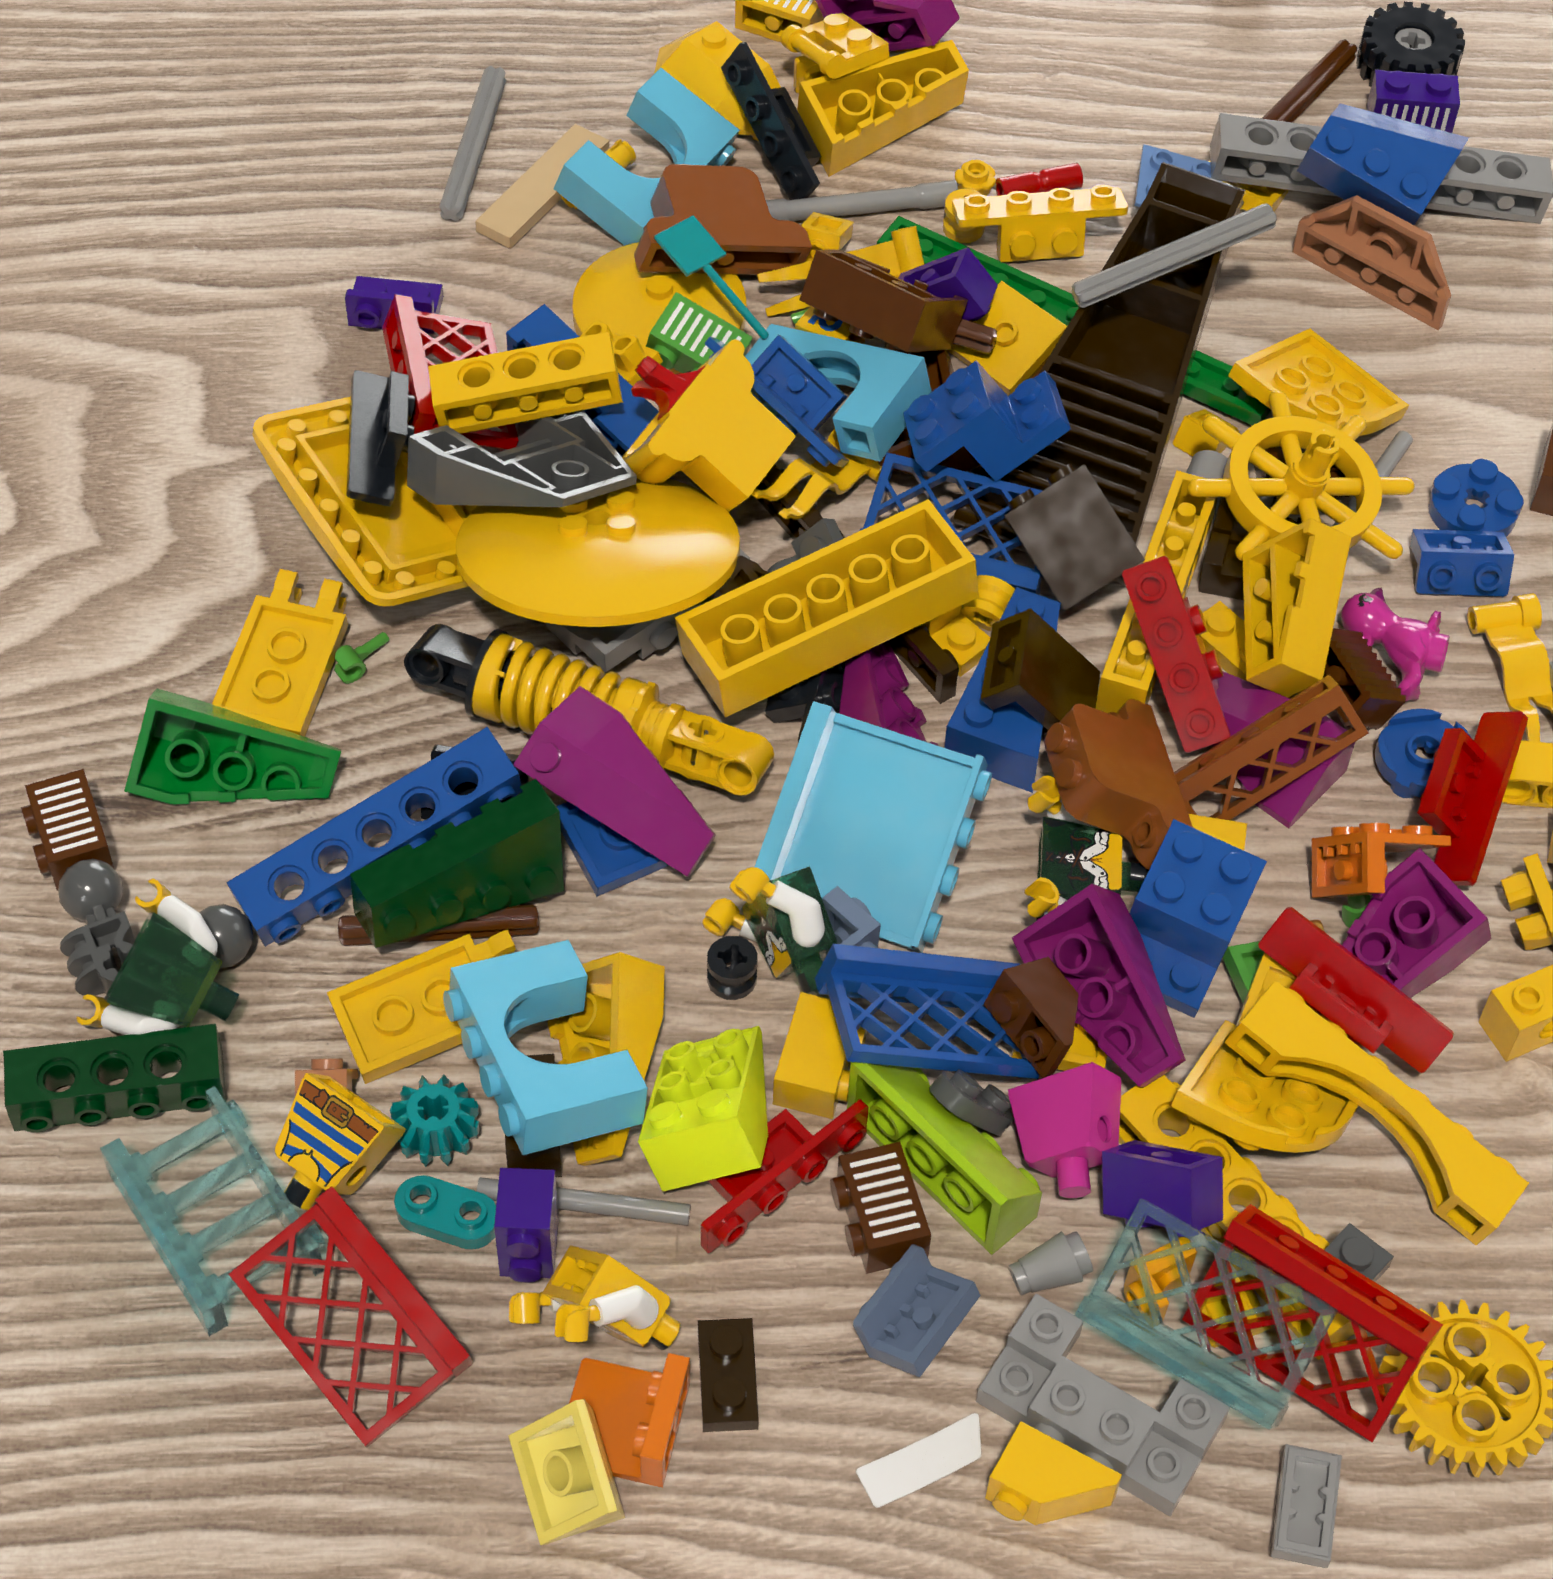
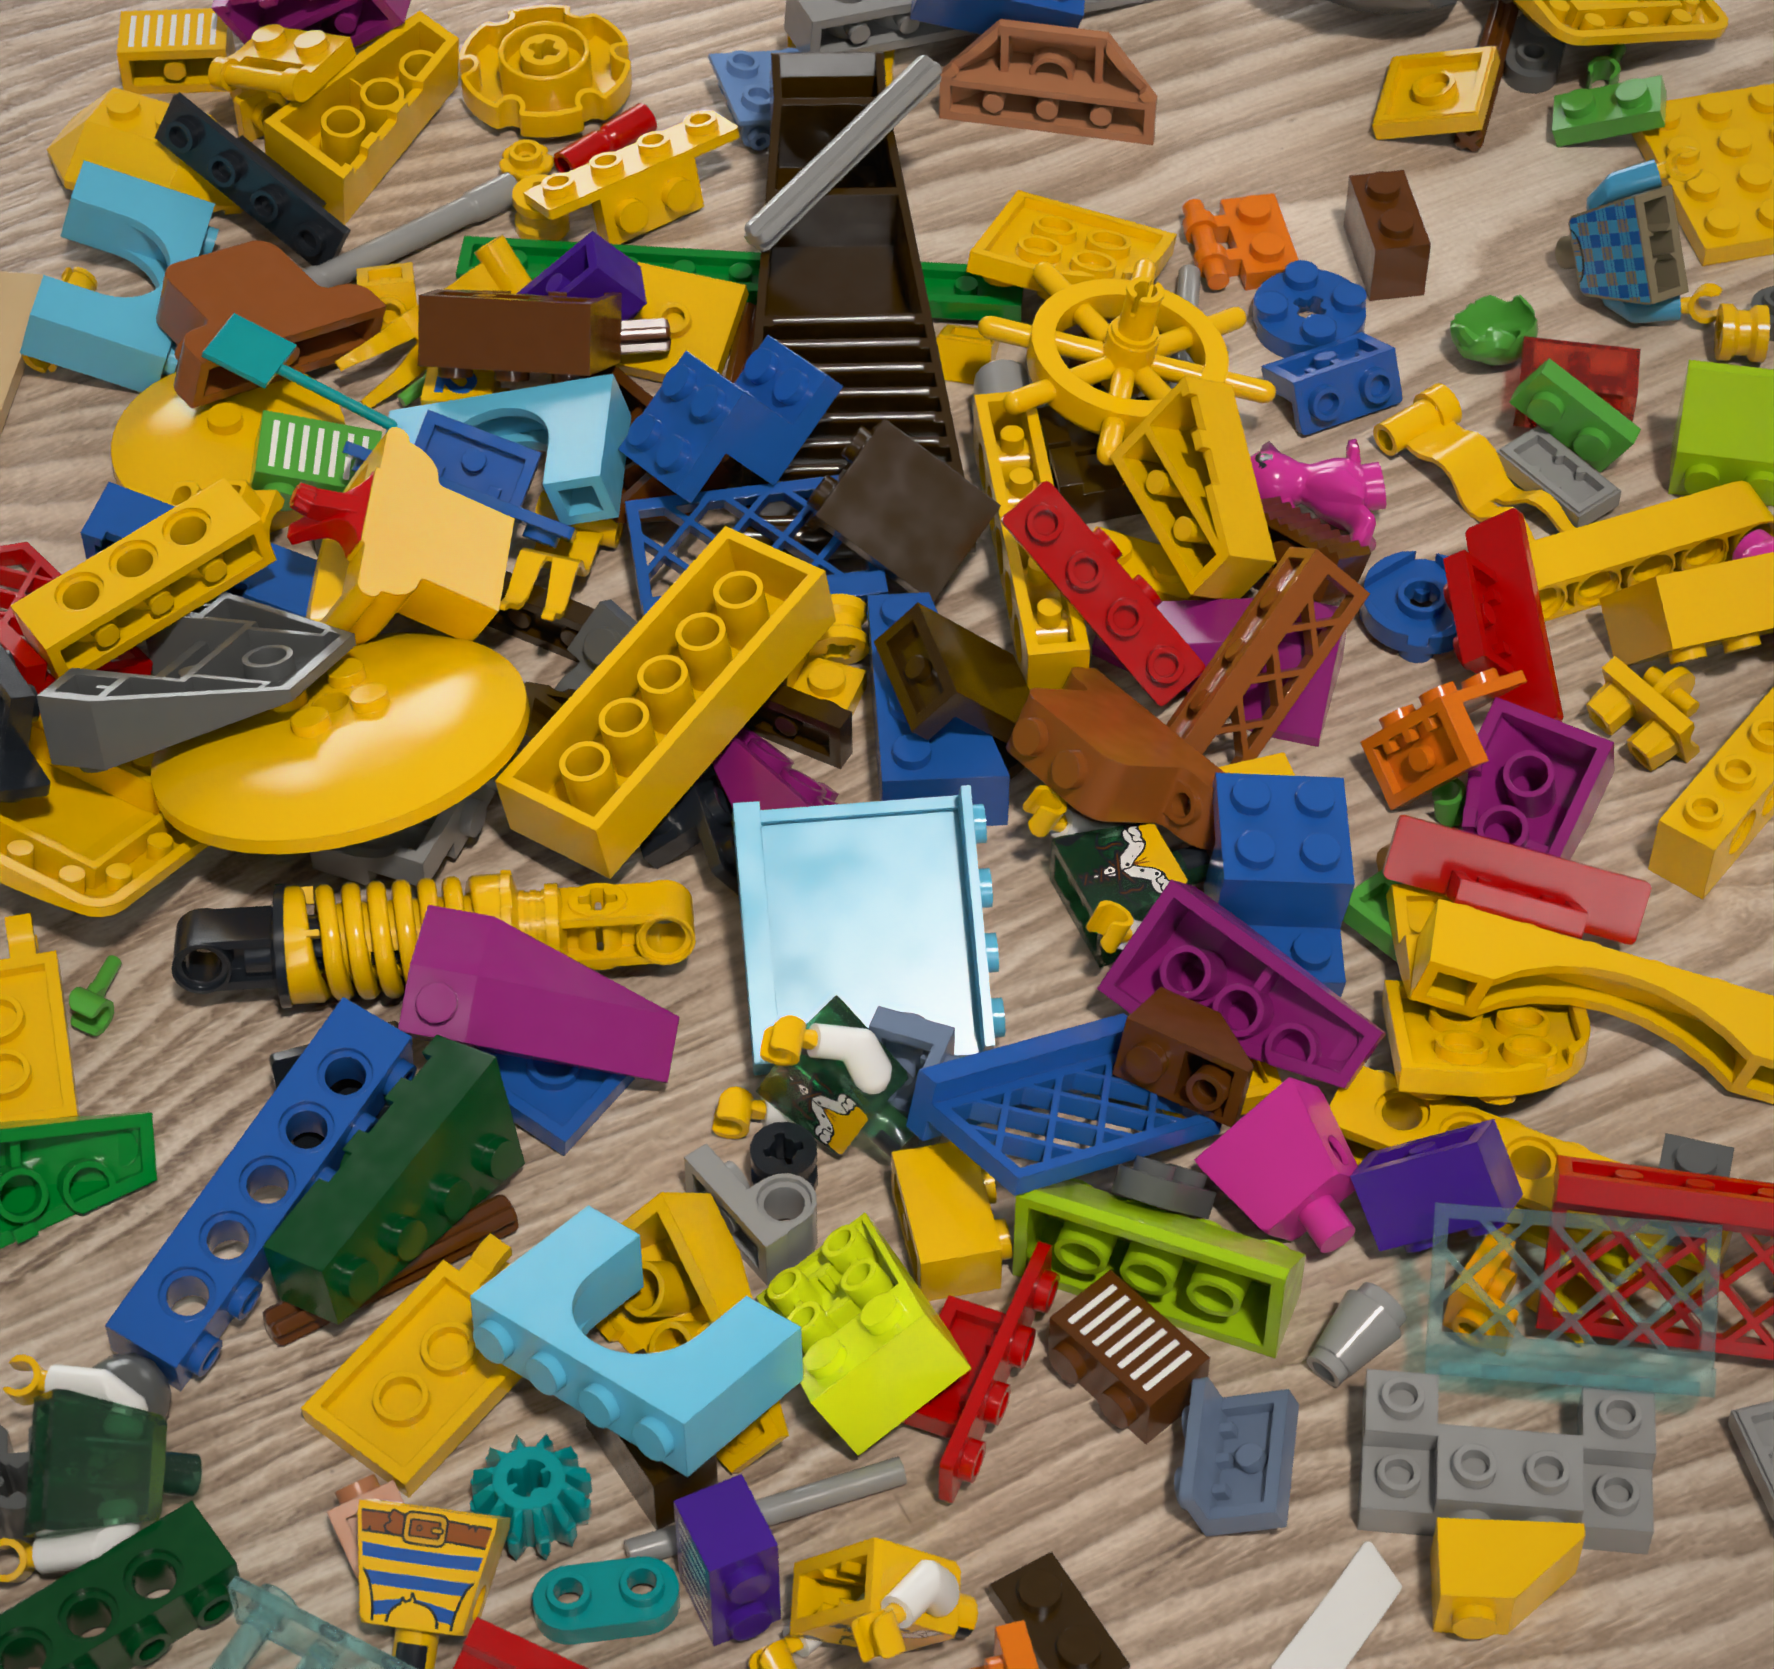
camera: 25 degrees left, 5 degrees down
none -> yellow piece [459,5,632,138]
none -> light grey plate [684,1144,818,1286]
none -> orange plate [1182,193,1299,291]

